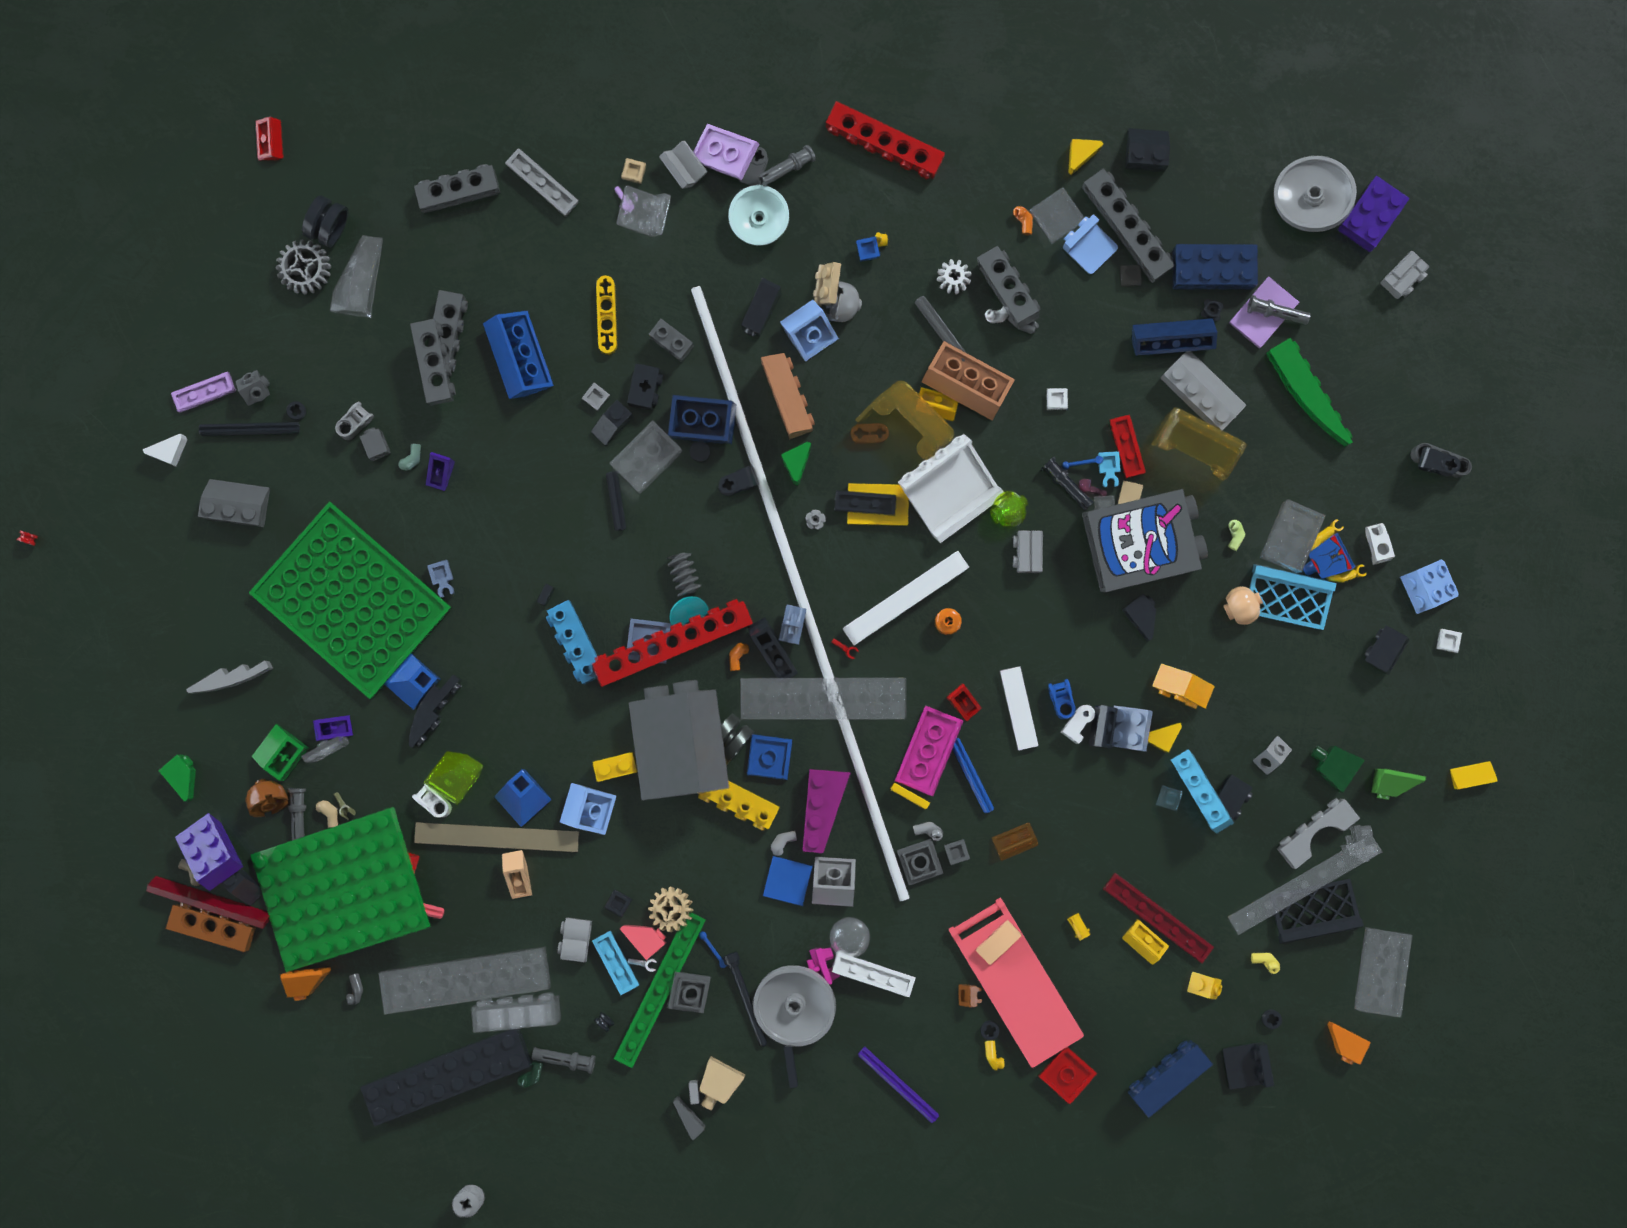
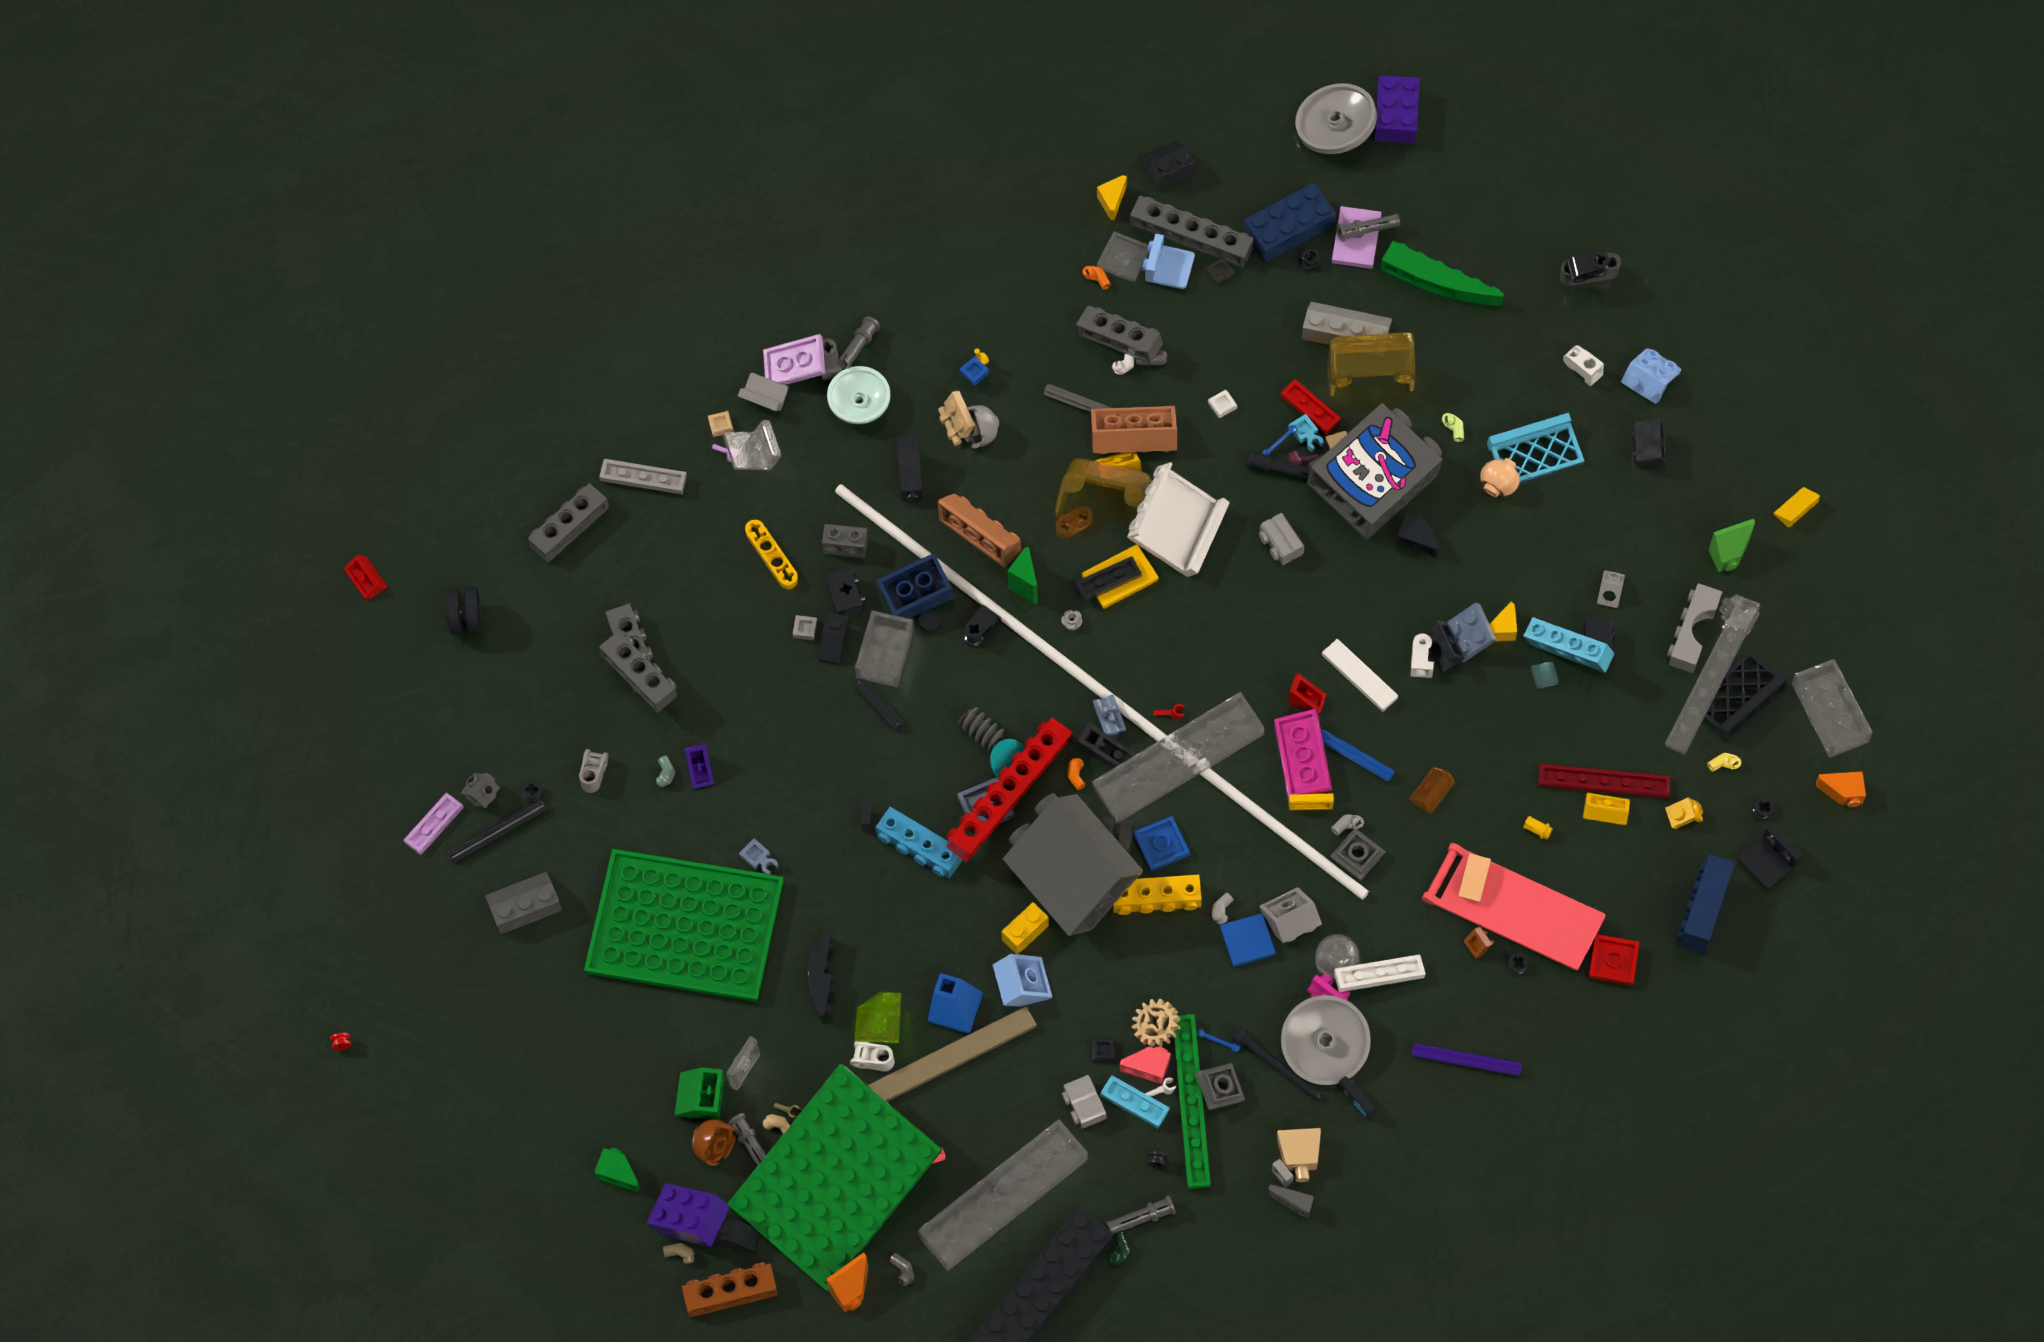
camera: 30 degrees left, 20 degrees down
white slope [143,434,187,466] -> none
dark red tile [147,876,270,929] -> none
light grey slope [186,661,273,694] -> none
light grey gear [276,240,331,295] -> none
dark purple slope [313,715,353,741] -> none
clear wedge [330,235,383,317] -> none
dark grey brick [360,428,391,461] -> none
blue slope [384,654,441,710] -> none
clear brick [471,992,561,1032] -> none
blue slope [483,311,554,399] -> none
light nougat slope [502,850,532,899] -> none
light blue slope [780,300,839,361] -> none
magenta wedge [803,769,850,853] -> none
red brick [826,101,945,179] -> none
white beam [843,551,970,645] -> none
orange head [935,608,962,635] -> none
white gear [937,259,971,294] -> none
dark grey tile [944,839,970,865] -> none
yellow arm [985,1041,1005,1070] -> none
clear neon green plant [990,490,1028,527] -> none
blue piece [1048,679,1075,720] -> none
dark blue brick [1132,318,1217,355] -> none
light orange brick [1152,664,1215,709] -> none
clear brick [1260,499,1326,573] -> none
torso [1302,519,1367,583] -> none
dark green torso [1311,746,1365,792] -> none
light grey brick [1380,251,1429,299] -> none
white tile [1436,629,1462,653] -> none

